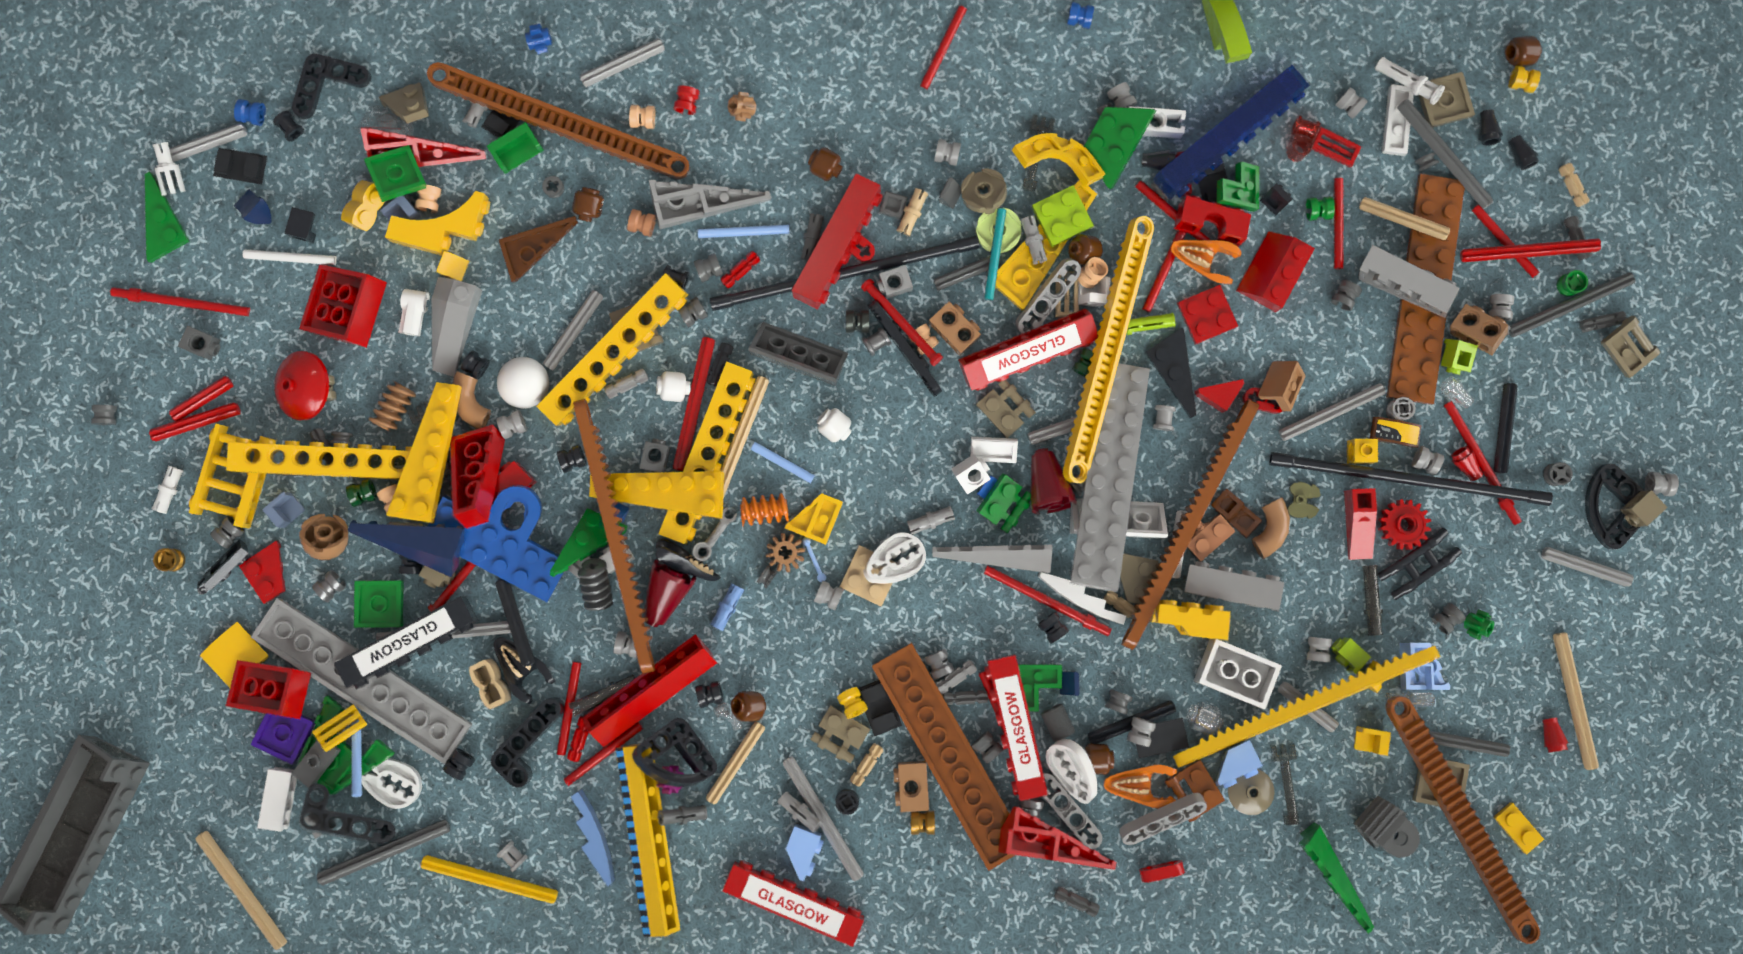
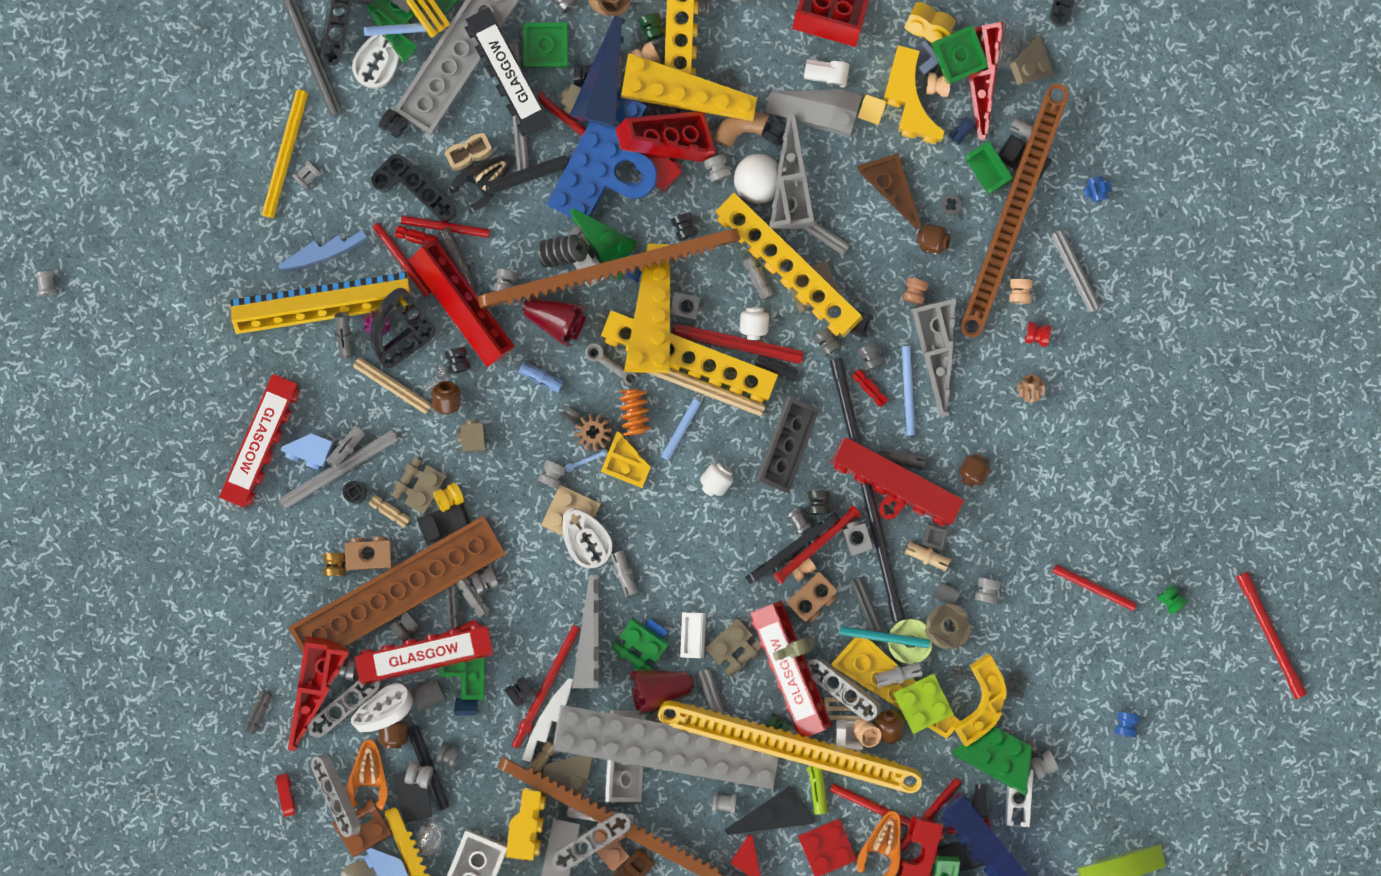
camera: 95 degrees right, 0 degrees up
medium nougat piece [368,380,416,432] -> none
black animal [656,539,721,582] -> none
white brick [951,454,990,494] -> none
none -> dark tan brick [457,419,487,453]
none -> light grey beam [552,812,631,871]
none -> light grey wedge [770,113,816,230]
none -> olive bar [772,635,816,661]
none -> dark blue pin [948,116,976,145]

